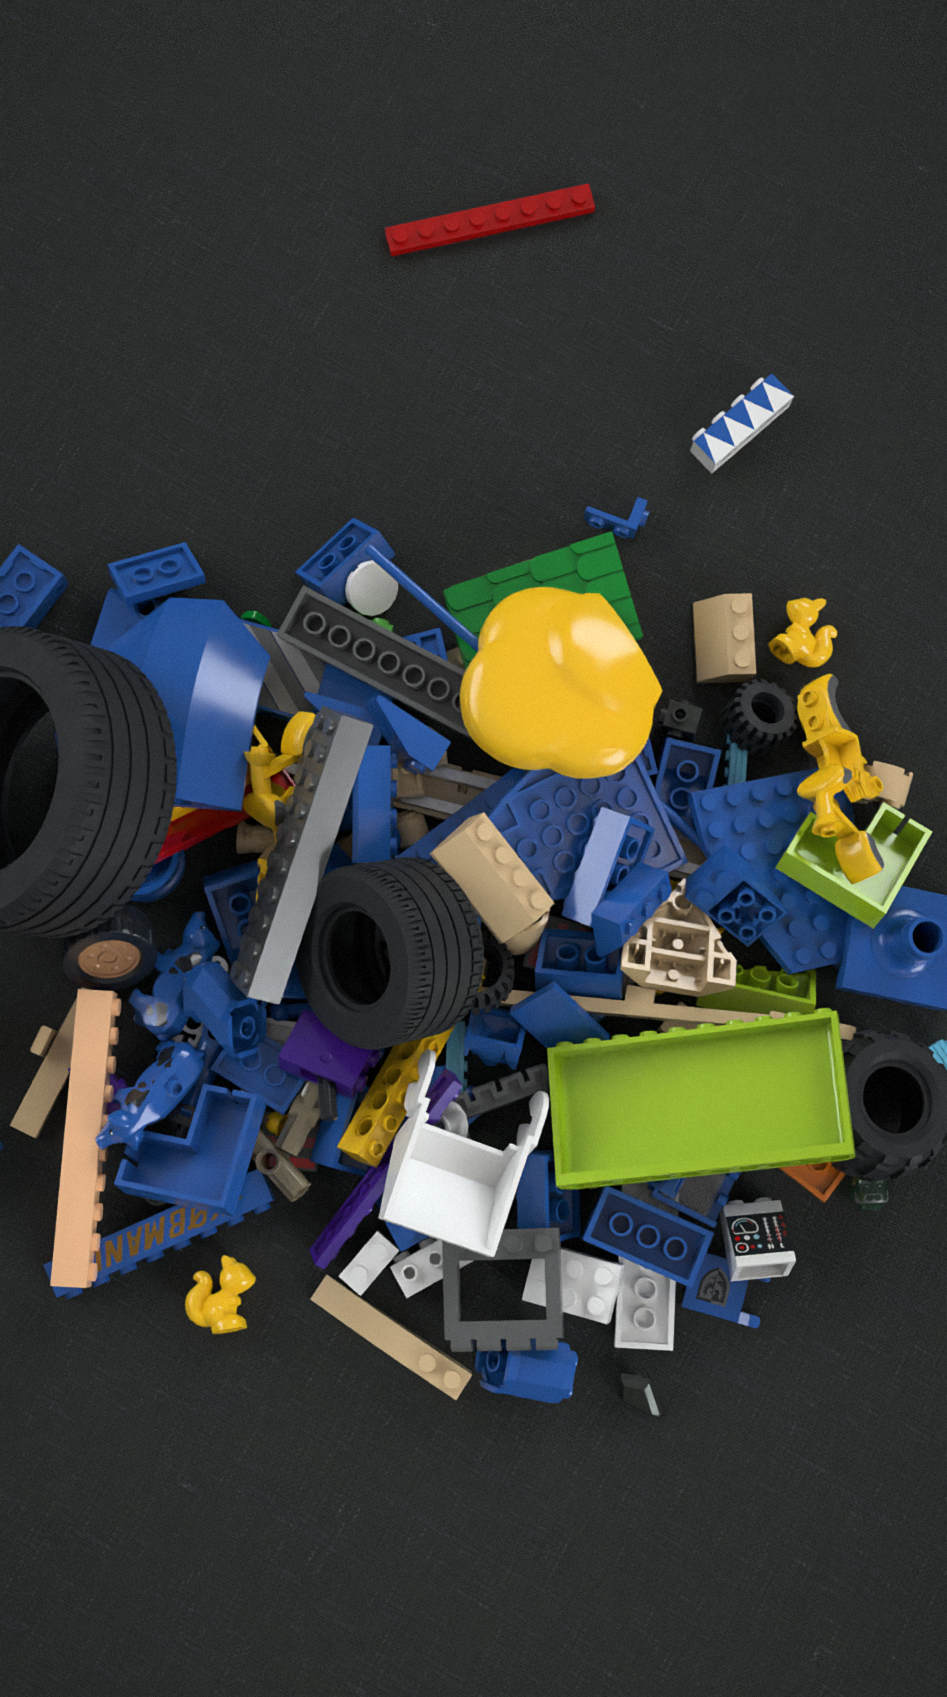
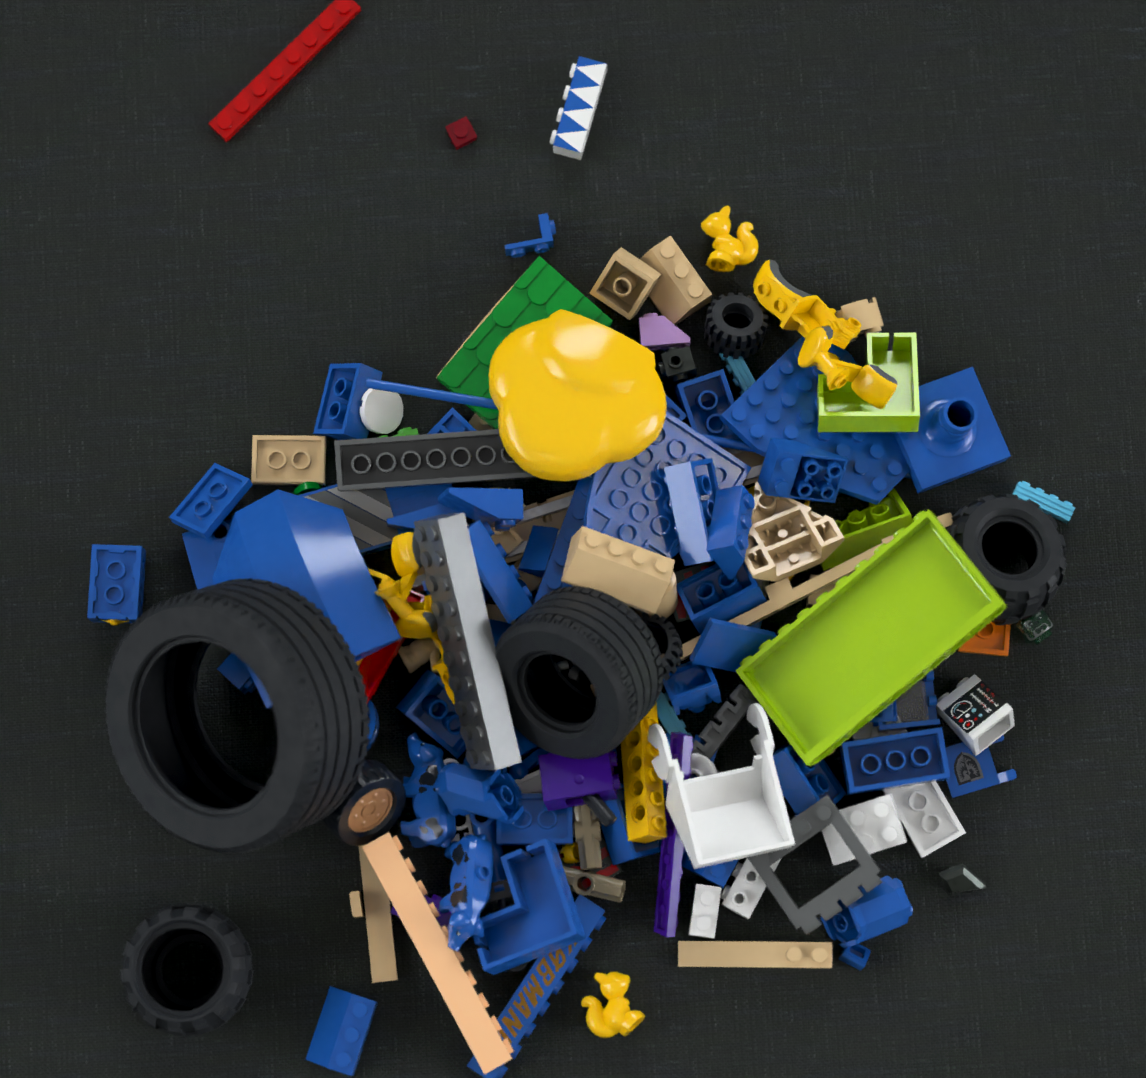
camera: 25 degrees left, 0 degrees up
none -> tan tile [251,435,327,486]
none -> dark red plate [445,116,478,150]
none -> blue slope [518,525,559,578]
none -> tan brick [590,247,661,320]
none -> lavender slope [639,313,690,351]
none -> blue slope [838,944,871,971]

